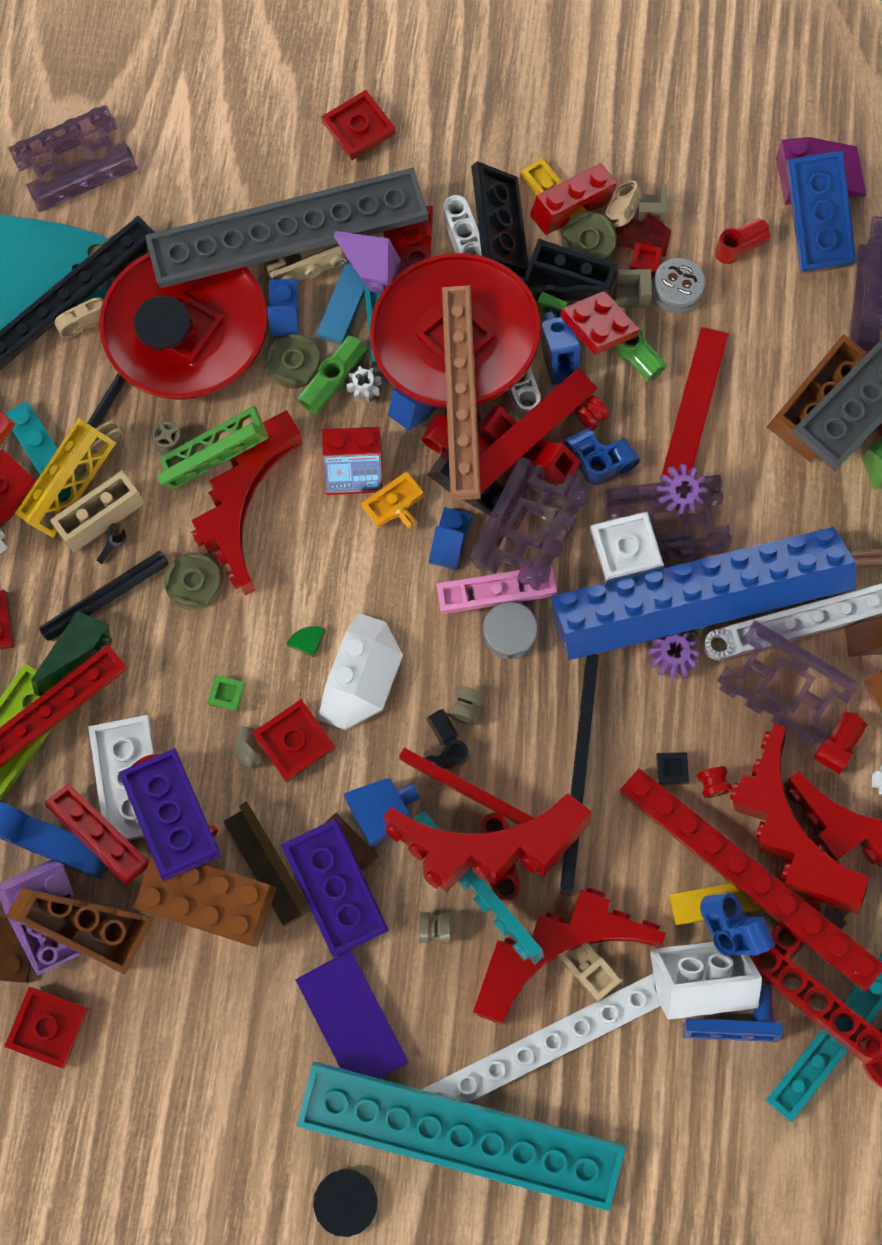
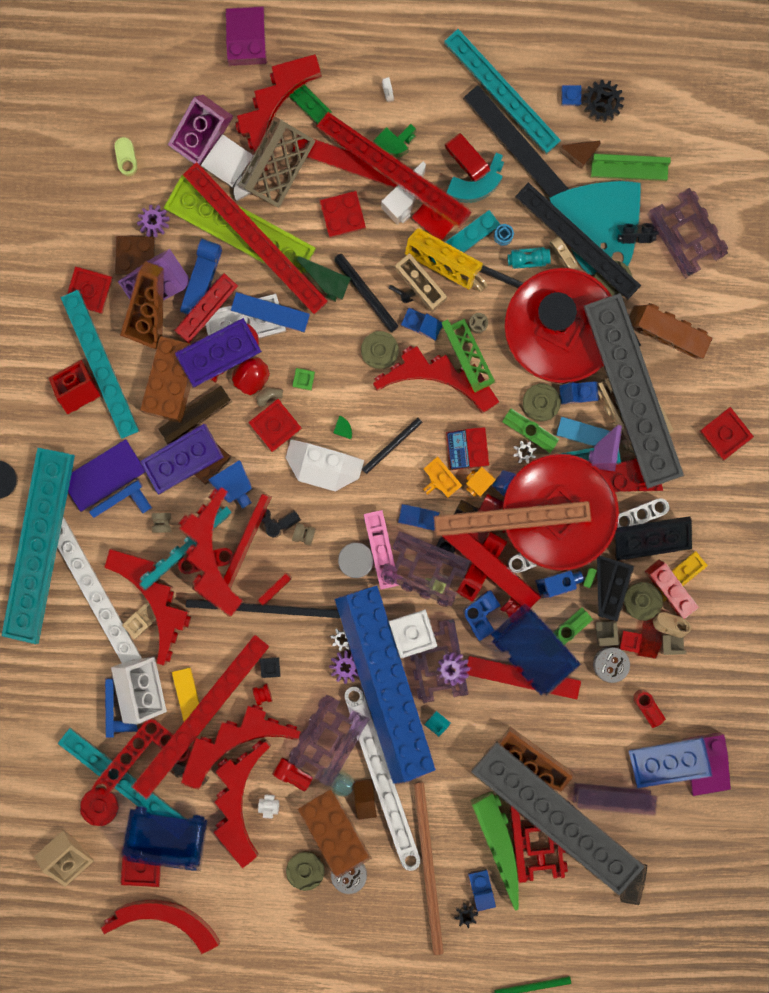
camera: 80 degrees right, 15 degrees up
red plate [560,291,640,355] -> none
blue piece [700,893,775,956] -> none
none -> red slope [49,360,101,415]
none -> teal plate [61,290,140,439]
none -> blue piece [89,479,152,518]
none -> blue tile [231,292,310,333]
none -> red hair [232,357,270,395]
none -> red tile [258,573,292,605]
none -> white gear [331,628,350,651]
none -> clear light blue piece [331,772,355,797]
none -> black bar [362,417,423,474]
none -> blue slope [401,308,442,341]
none -> teal plate [424,711,451,737]
none -> light orange brick [465,467,496,497]
none -> clear blue windscreen [491,604,581,696]
none -> dark azure wheel [494,224,514,246]
none -> teal piece [507,247,551,269]
none -> black hinge [617,223,659,244]
none -> dark orange wedge [629,303,713,359]

